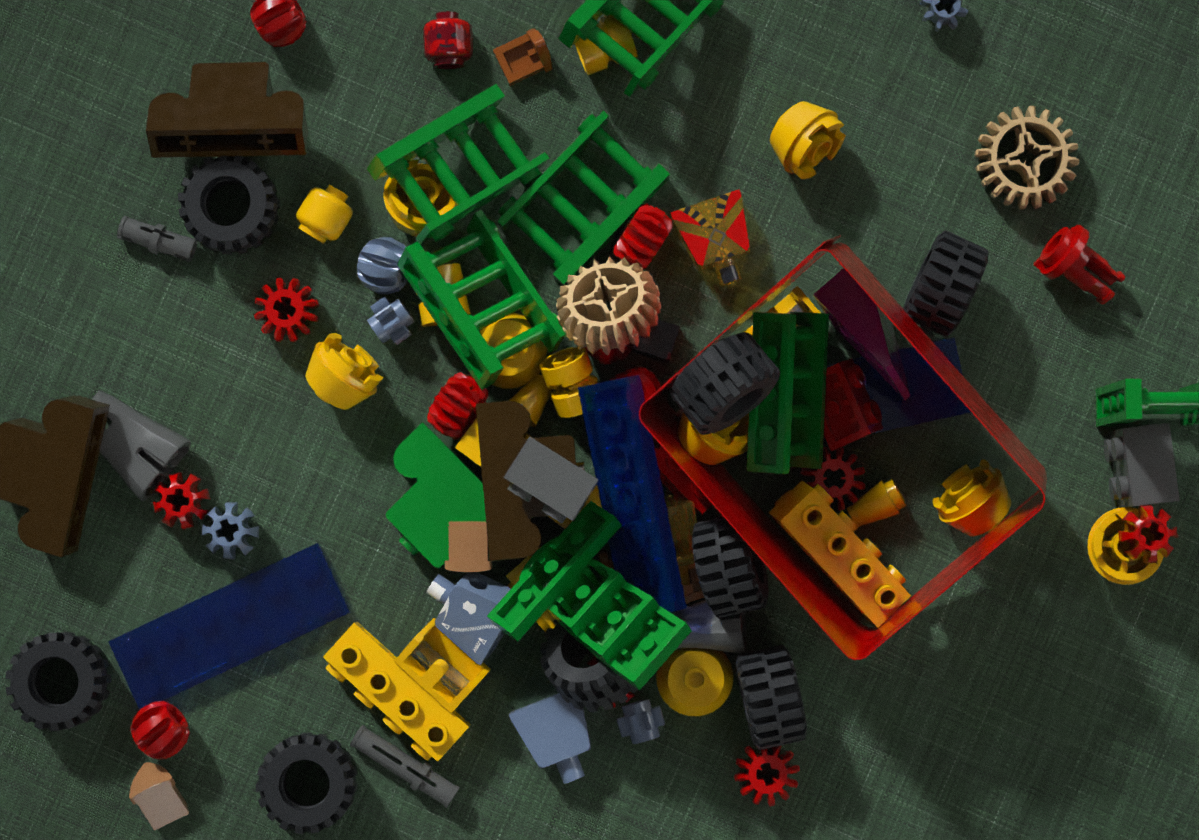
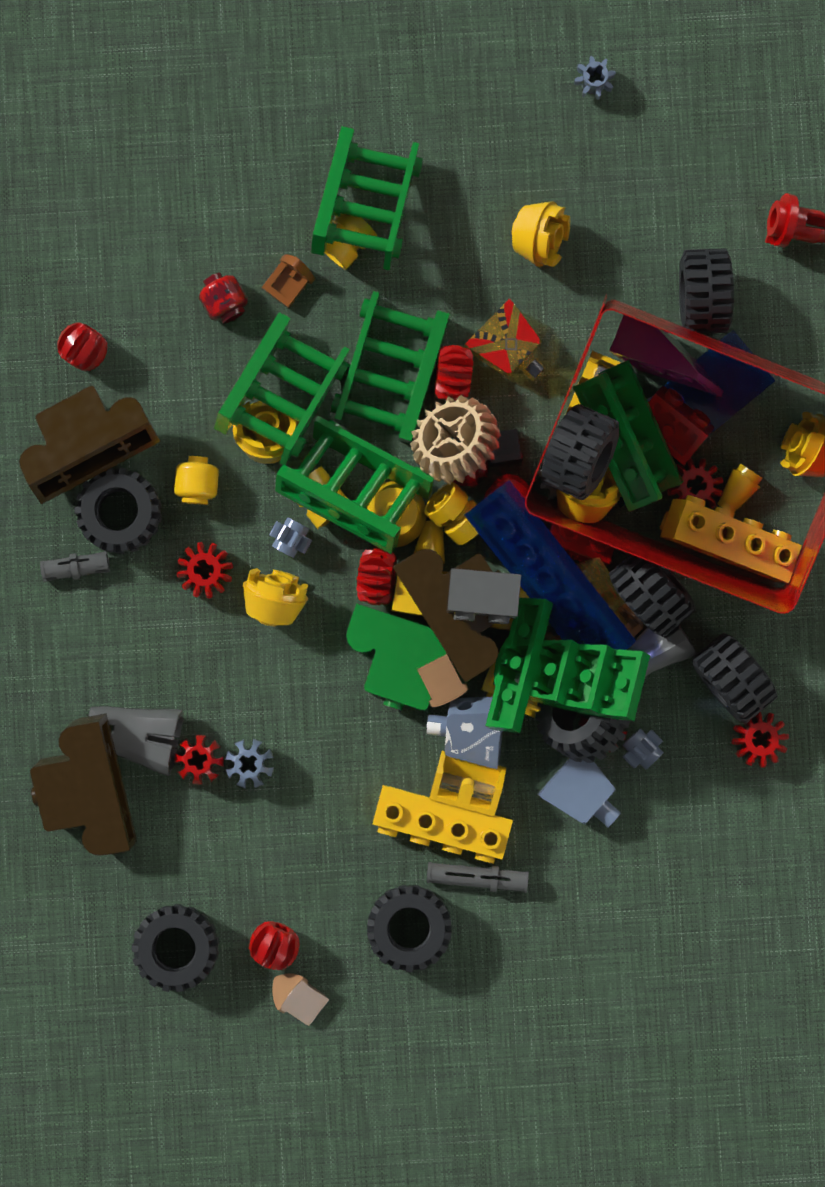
camera: 30 degrees left, 0 degrees up
clear blue plate [108,543,351,710] -> none
sand blue piece [357,237,408,294] -> none
yellow cone [656,648,733,716] -> none
tan gear [974,106,1079,210] -> none

